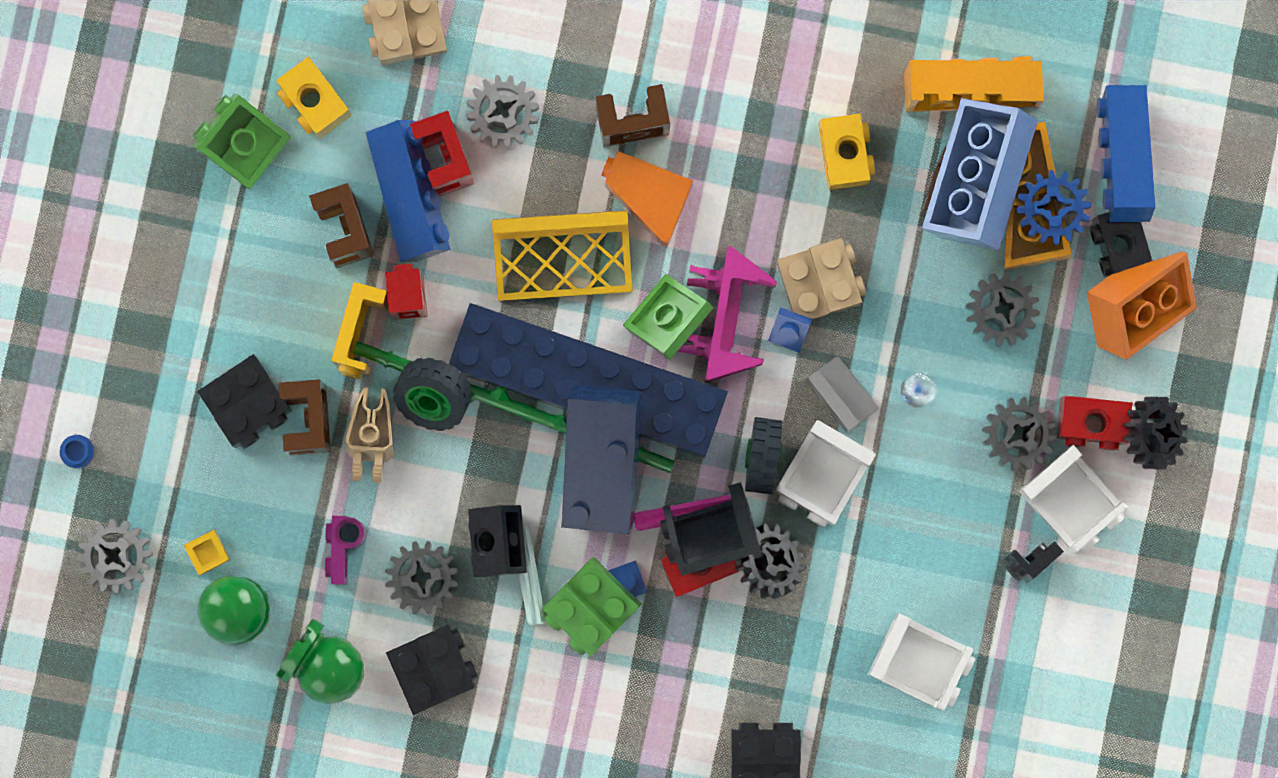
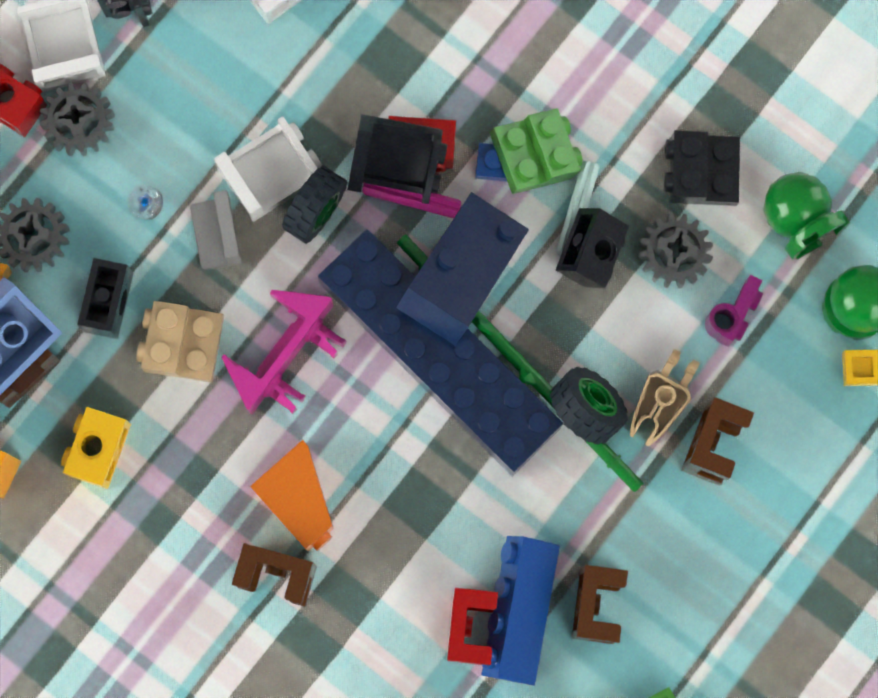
camera: 150 degrees left, 5 degrees down
black plate [197,354,292,449] -> none
yellow panel [331,282,389,379] -> none
red brick [385,264,428,320] -> none
light grey gear [466,75,539,149] -> none
yellow fence [492,210,633,301] -> none
bright green plate [623,274,713,360] -> none
black gear [735,524,806,599] -> none
blue plate [768,307,812,353] -> none
none -> black brick [77,258,134,339]

